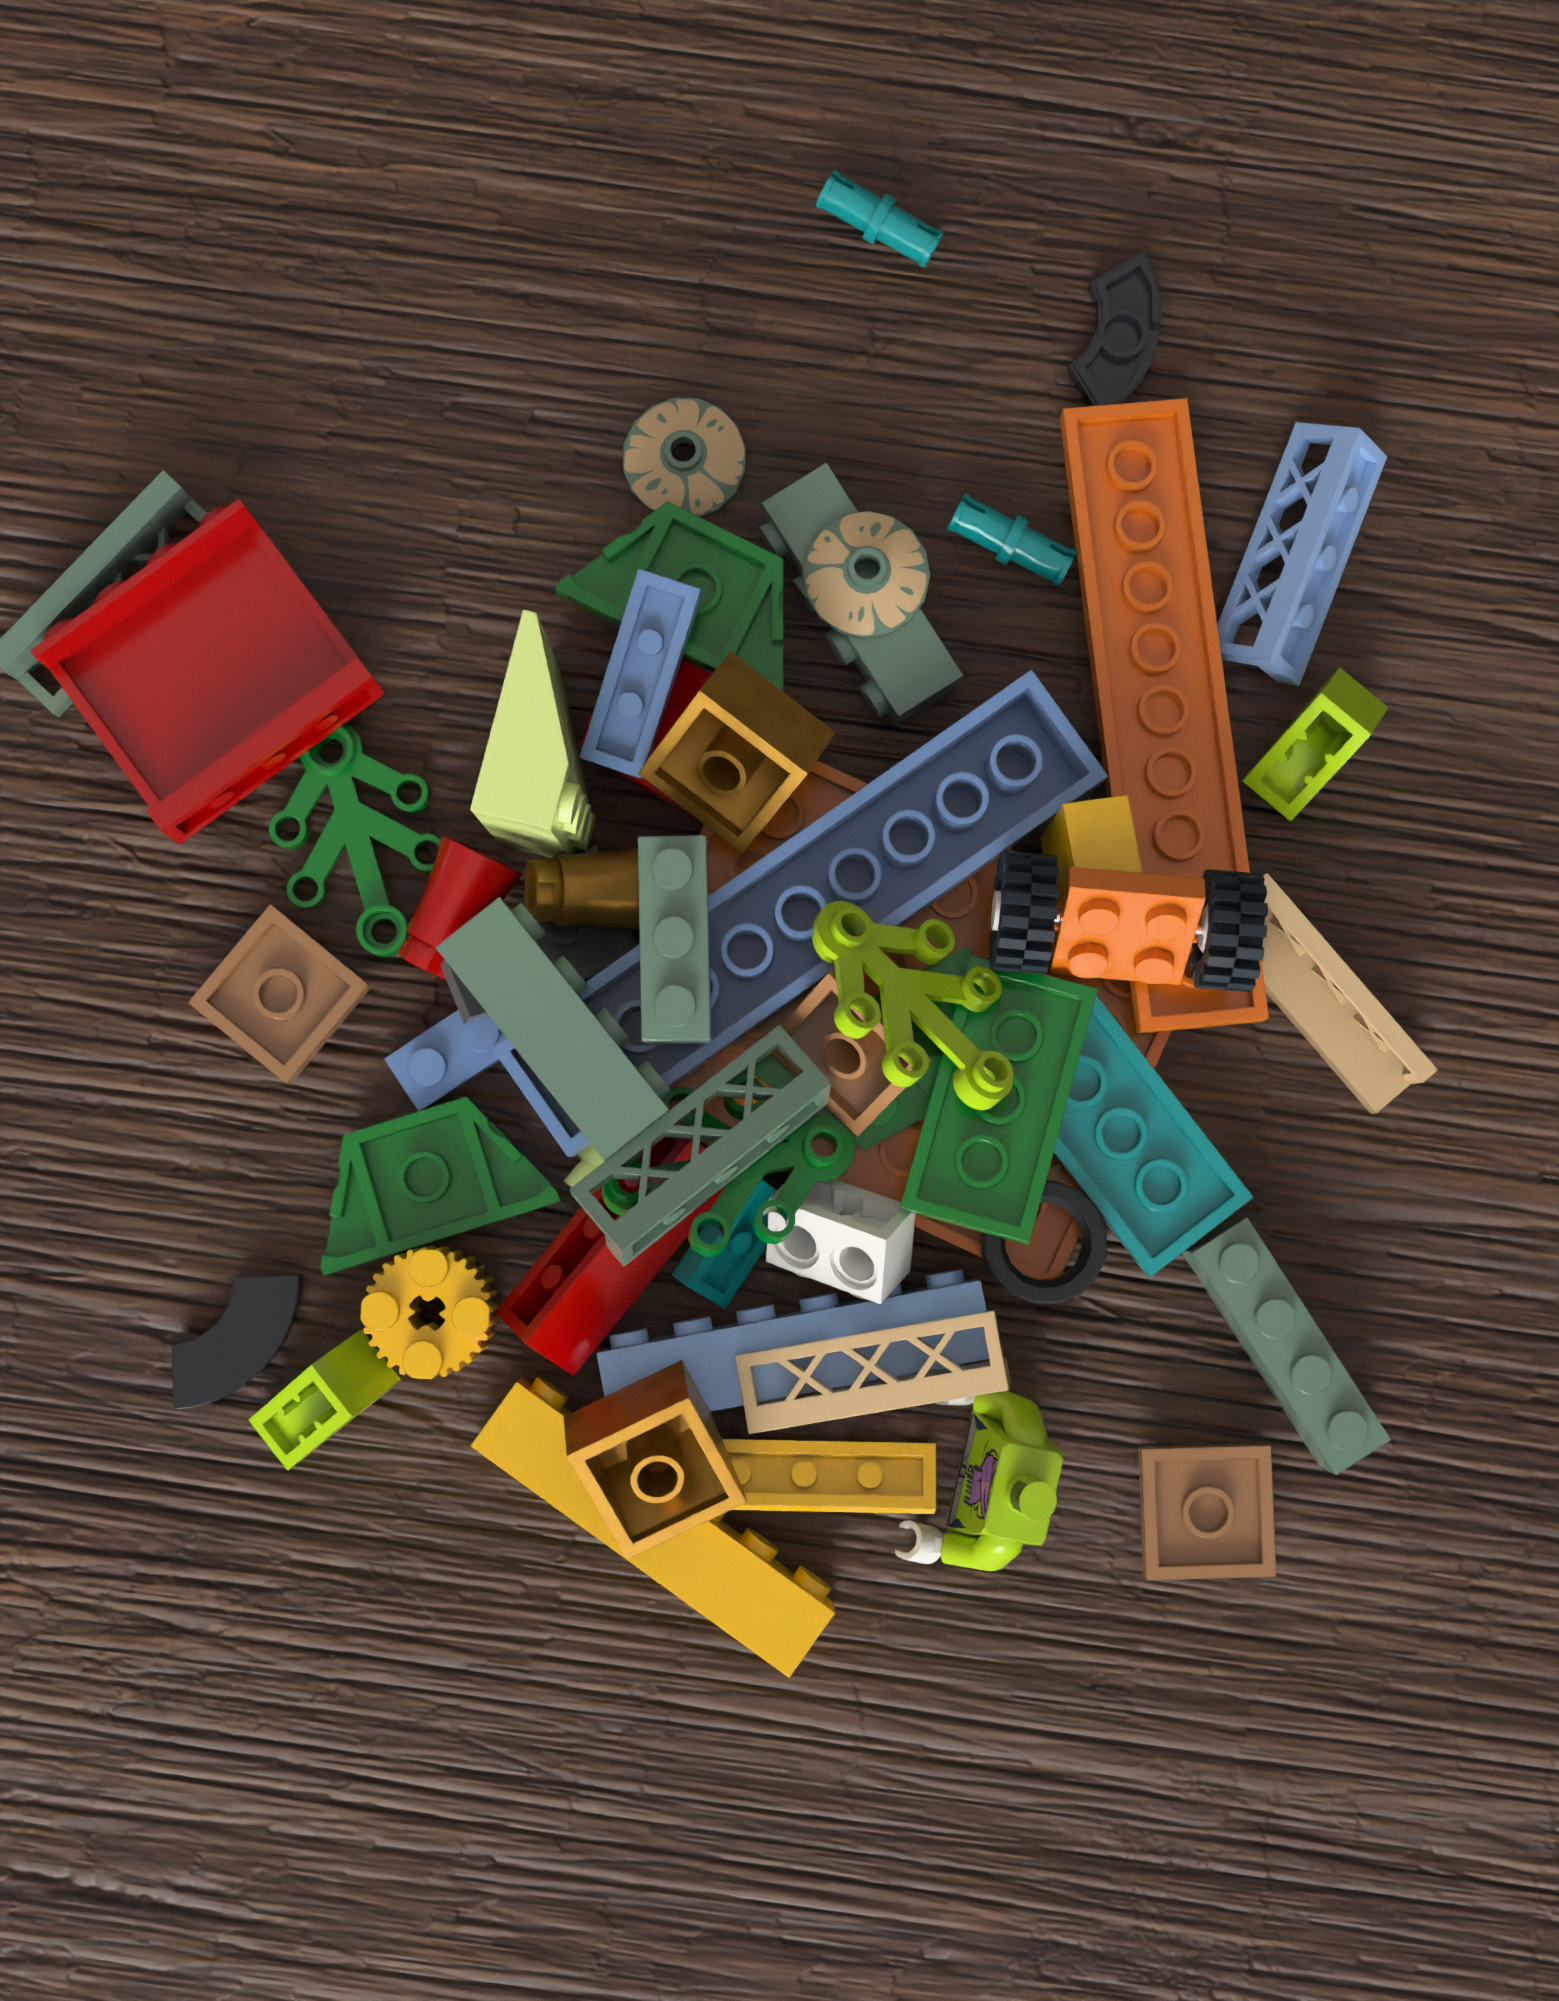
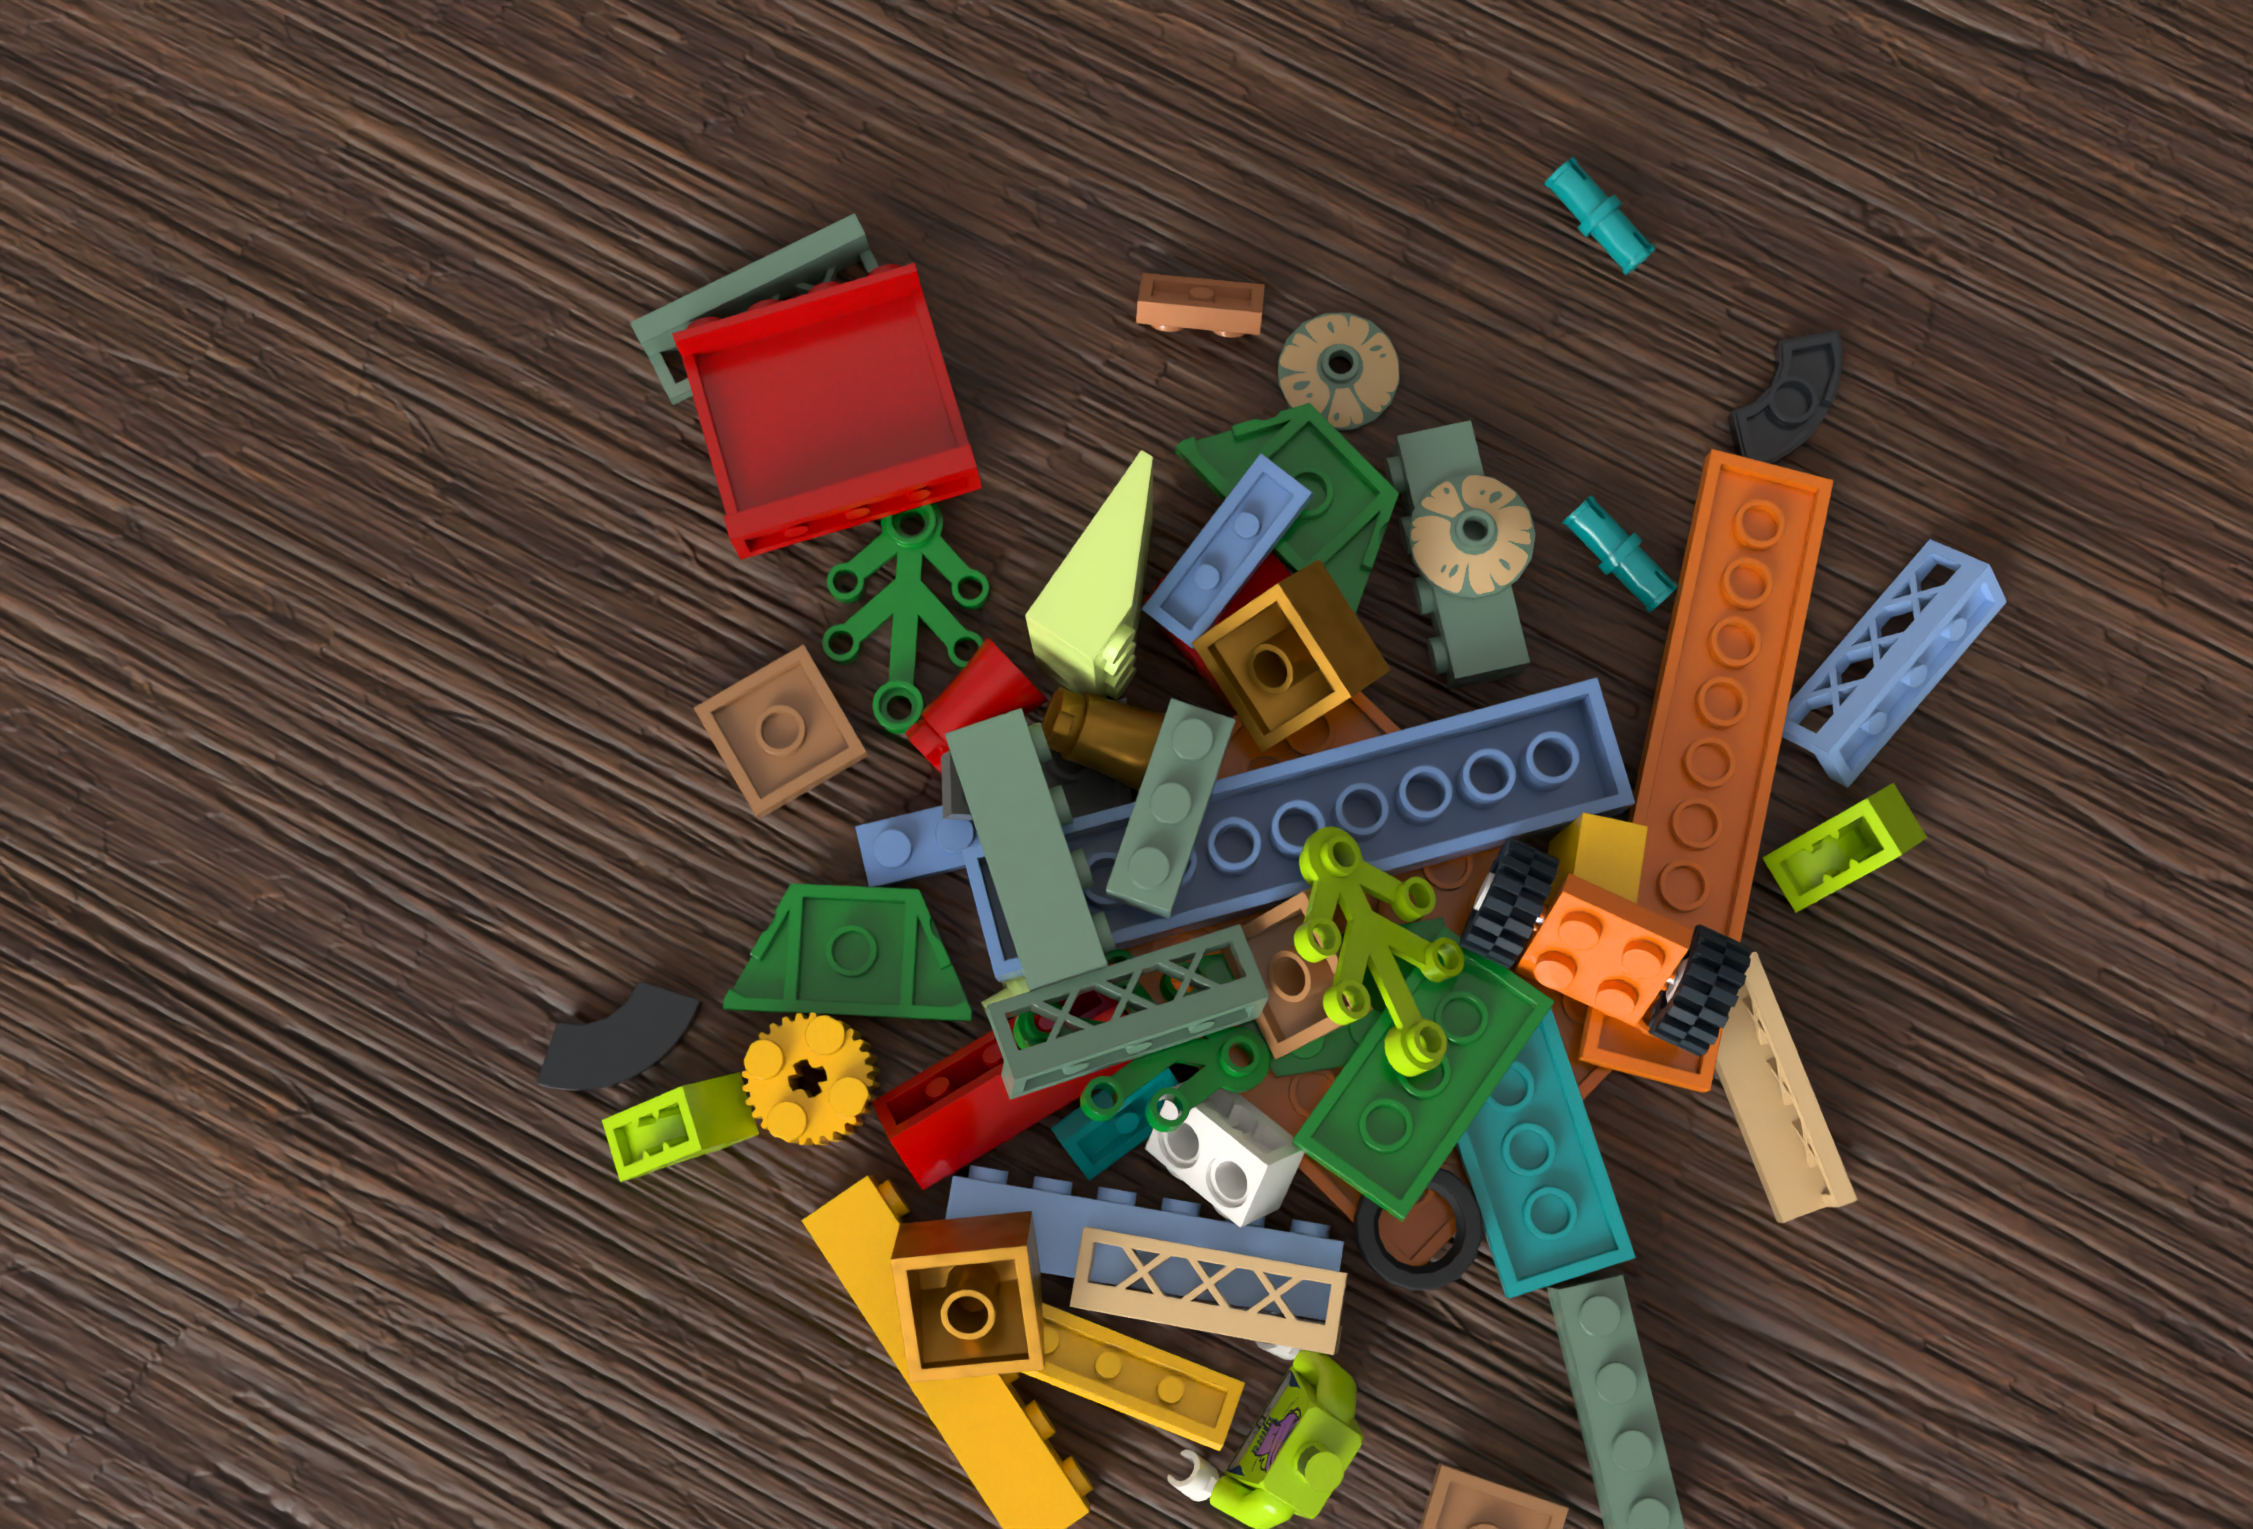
camera: 25 degrees right, 5 degrees down
none -> nougat plate [1136,273,1265,338]

